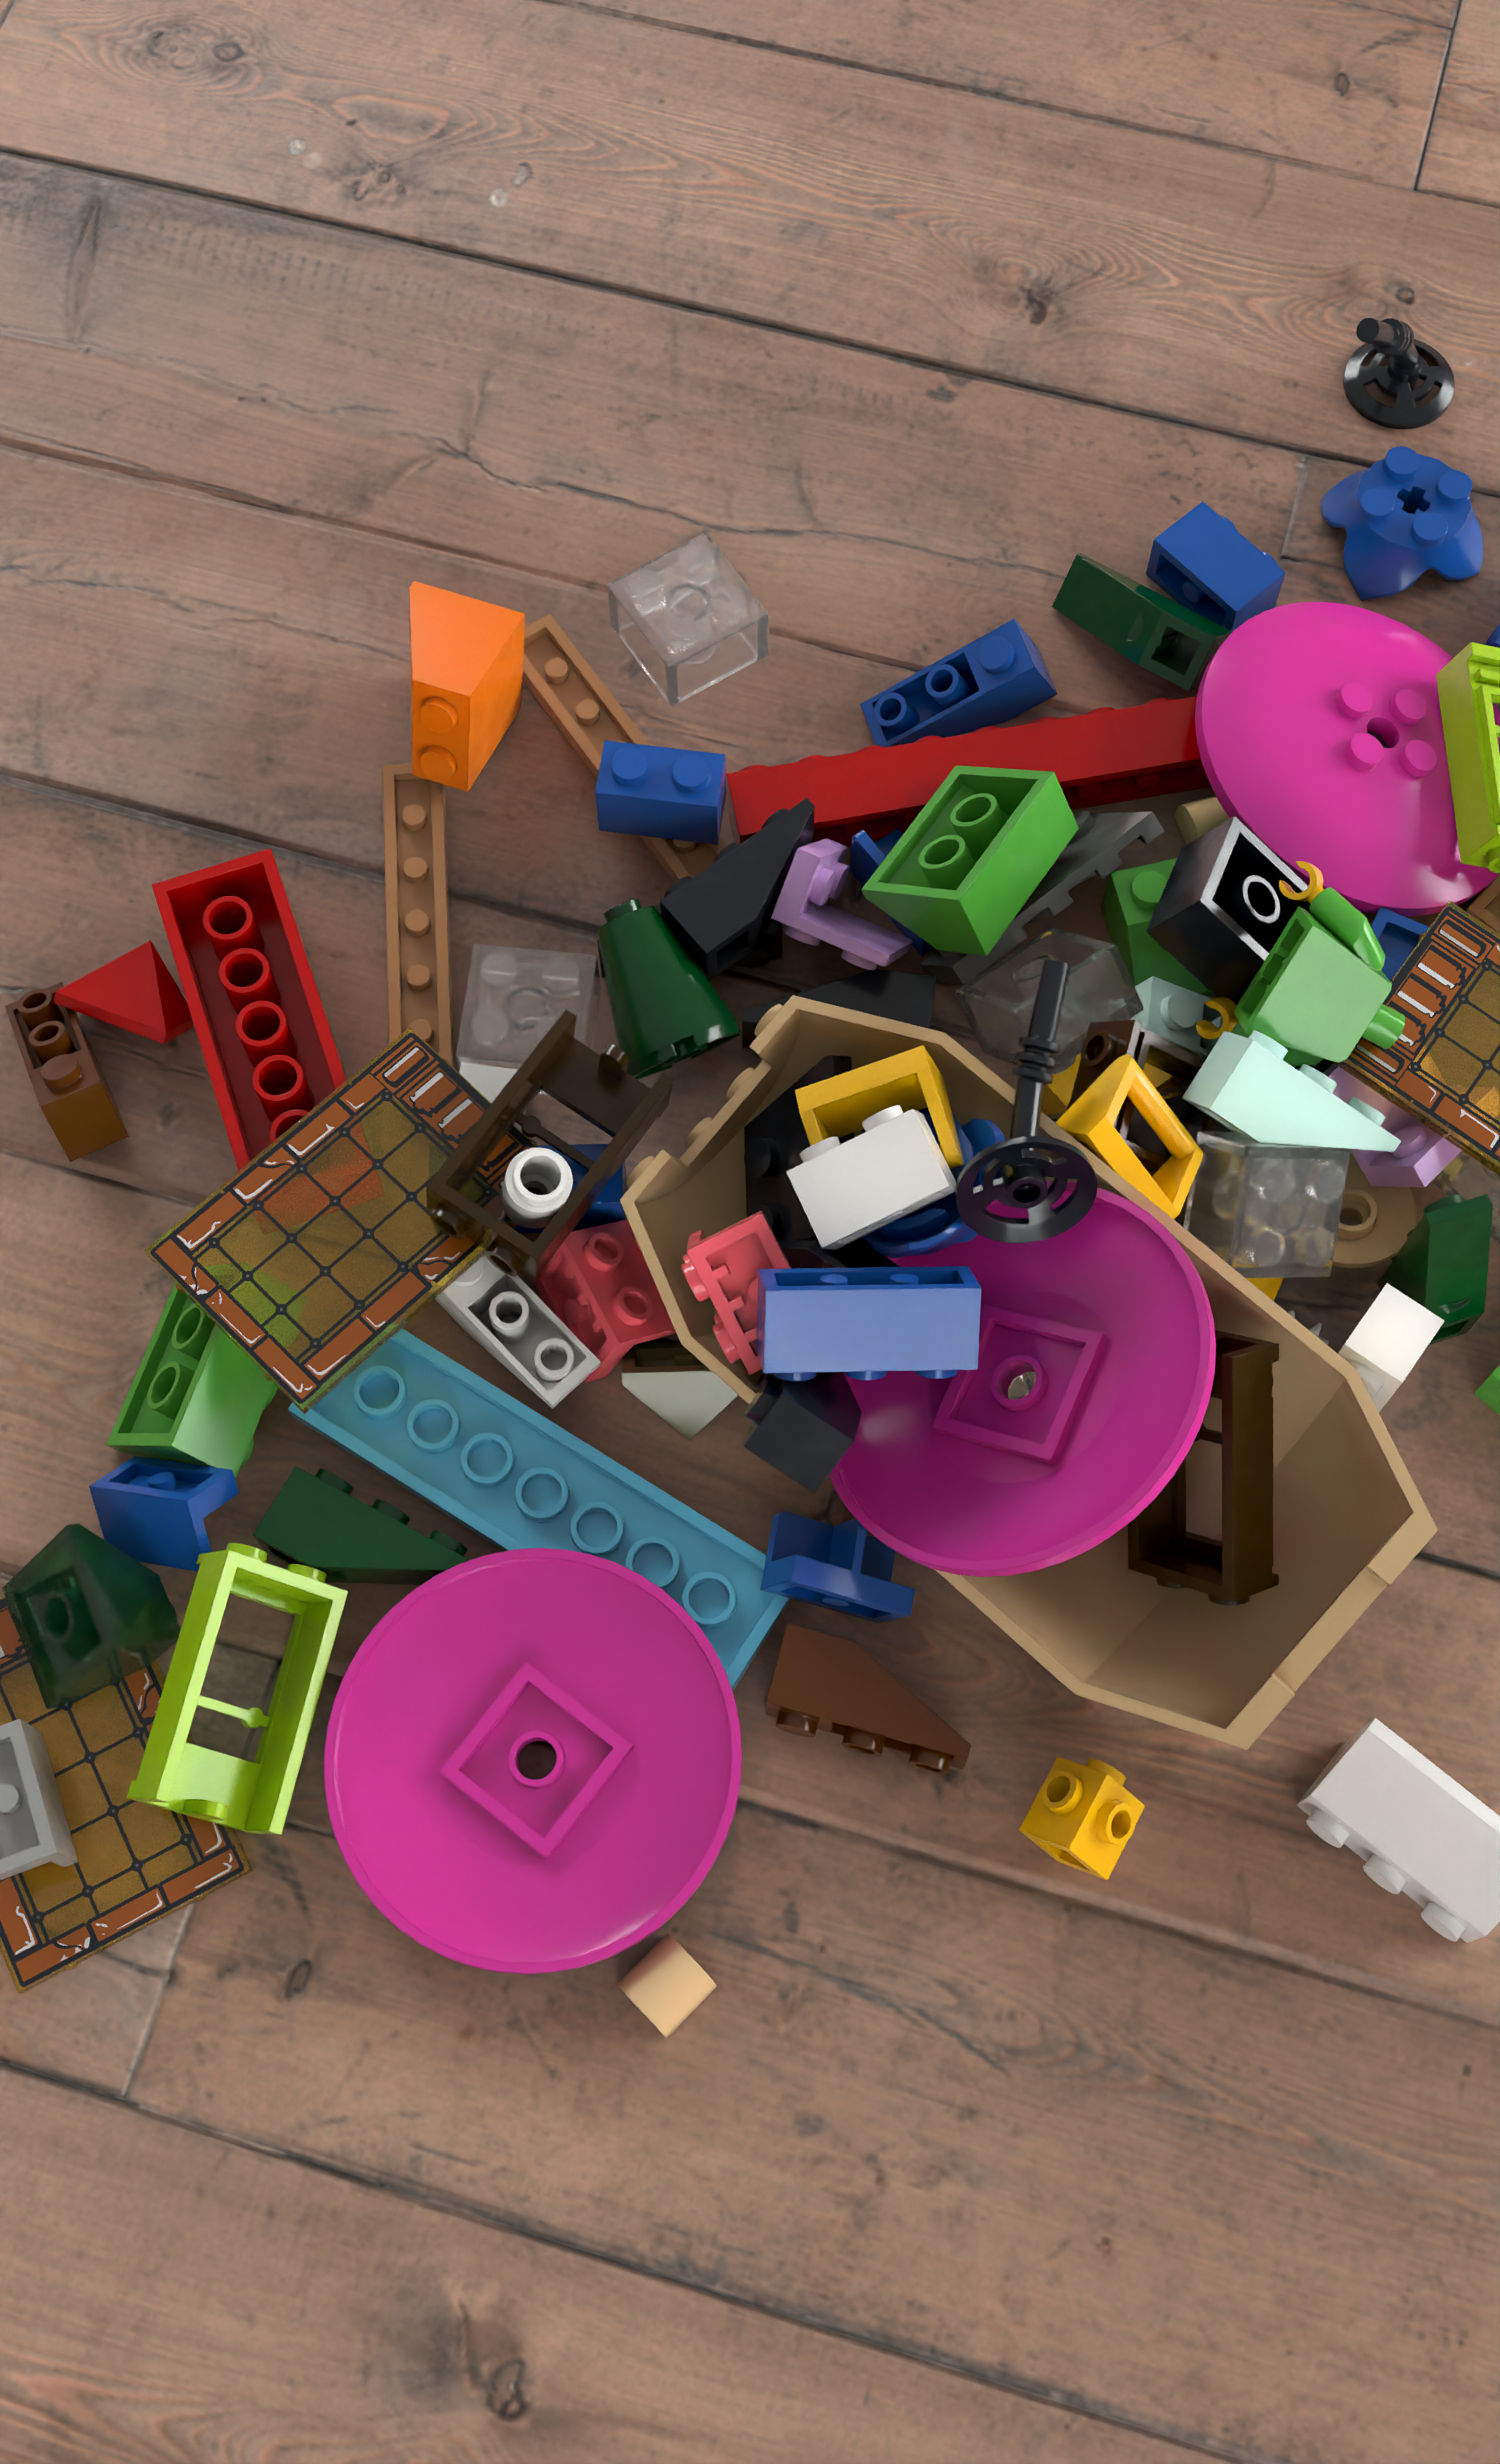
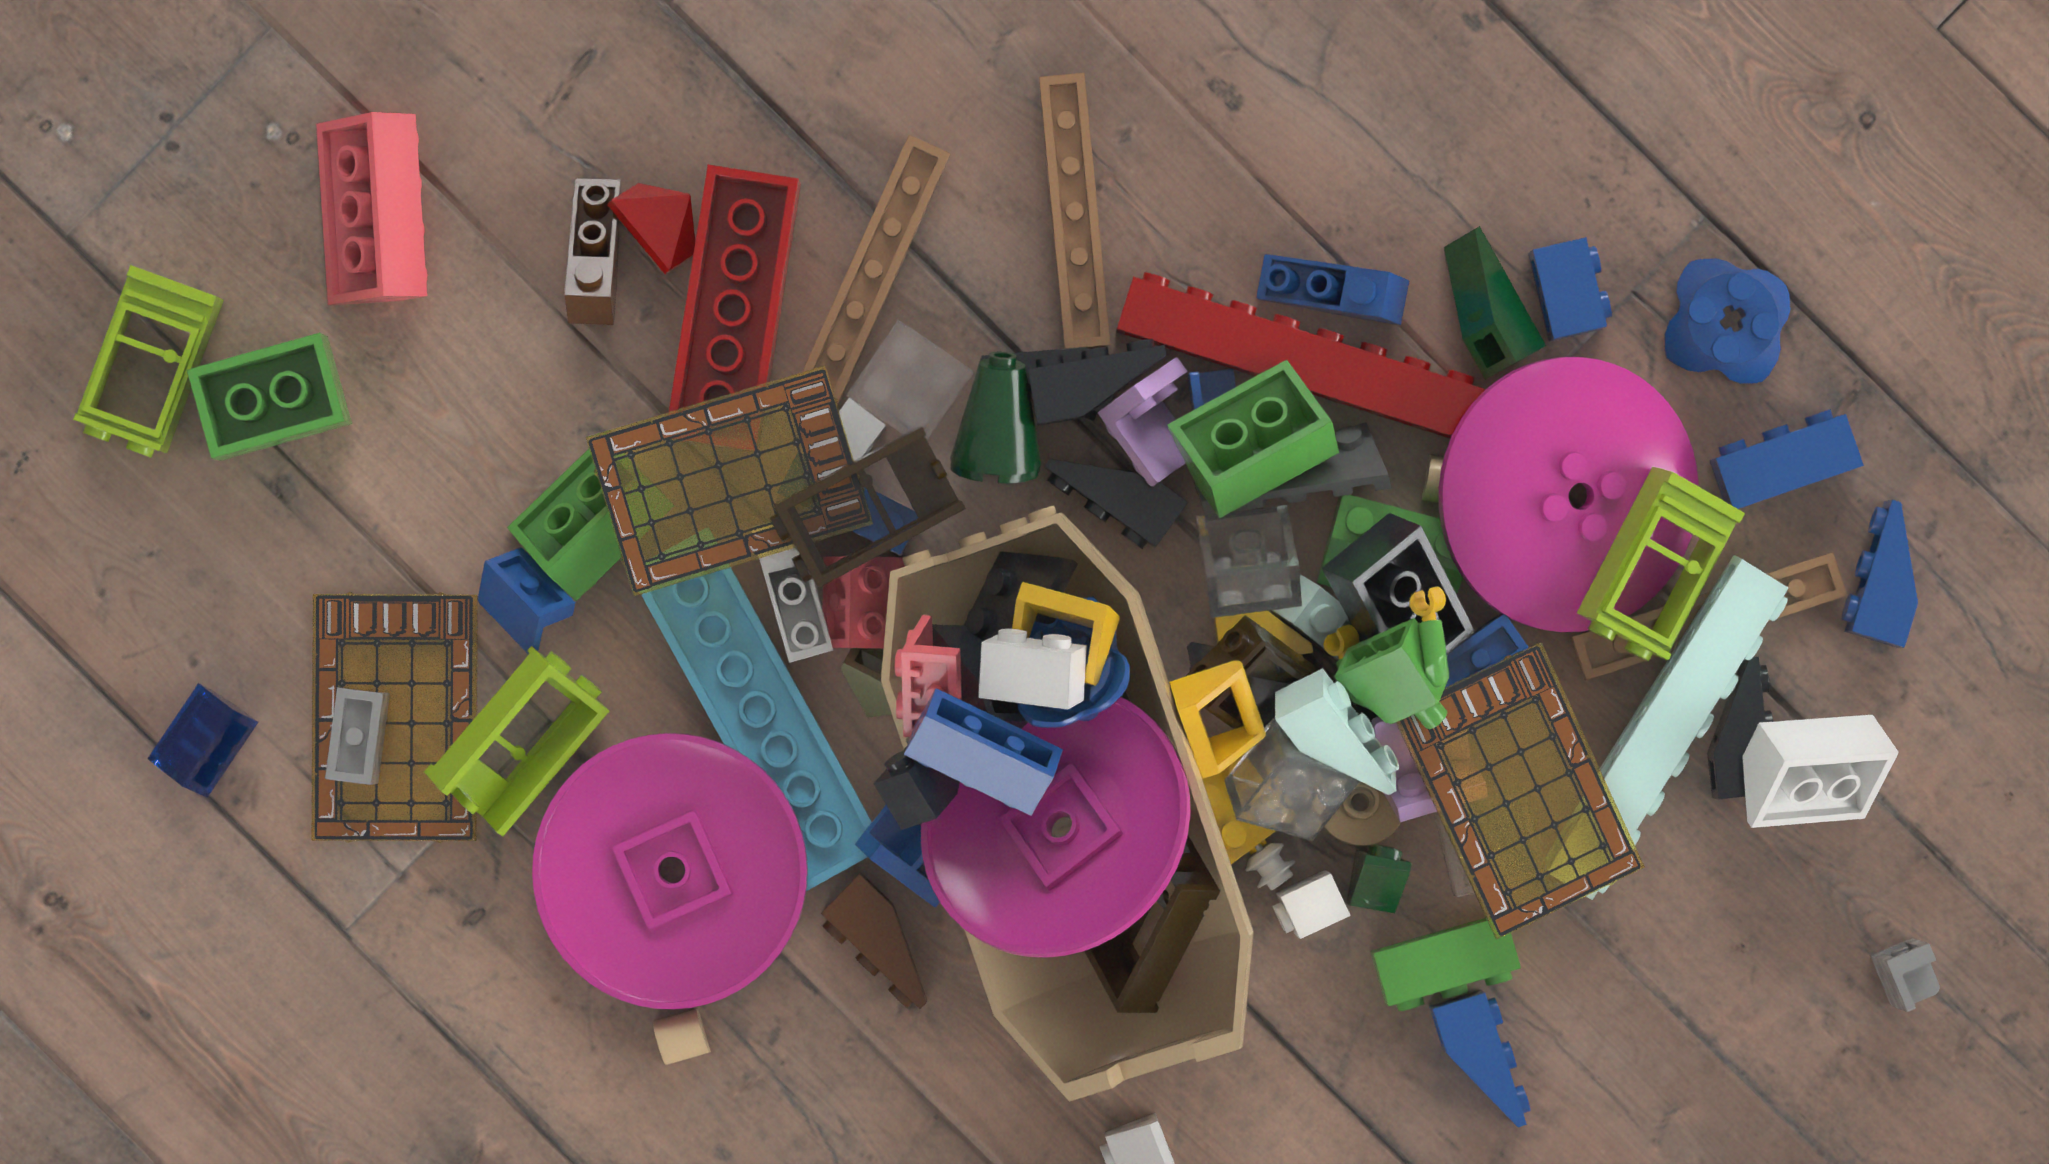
camera: 25 degrees right, 20 degrees up
clear green slope [2,1523,180,1709] -> none
dark green slope [253,1466,469,1585] -> none
orange slope [409,581,525,792] -> none
white brick [500,1148,573,1229] -> none
blue brick [595,740,727,845] -> none
clear brick [607,532,769,707] -> none
black dish [955,959,1097,1243] -> none
yellow brick [1019,1756,1145,1880] -> none
black dish [1343,318,1455,429] -> none

